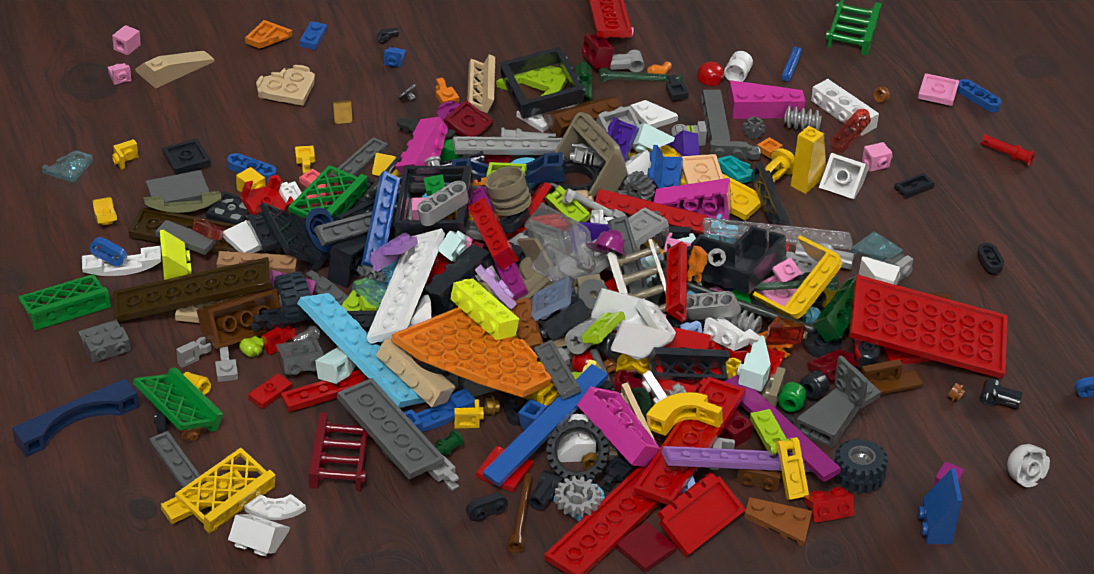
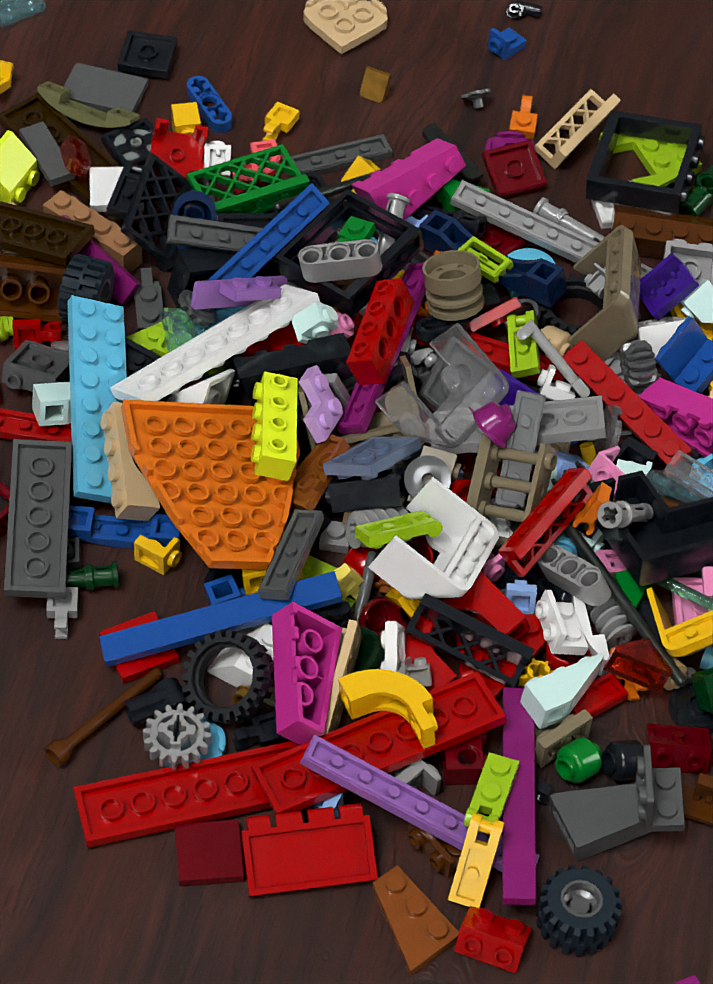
camera: 35 degrees right, 10 degrees up
yellow bracket [112,139,138,170] -> none
black plate [250,308,289,331] -> none
black plate [466,492,508,520] -> none
pearl gold plate [484,396,499,416] -> none

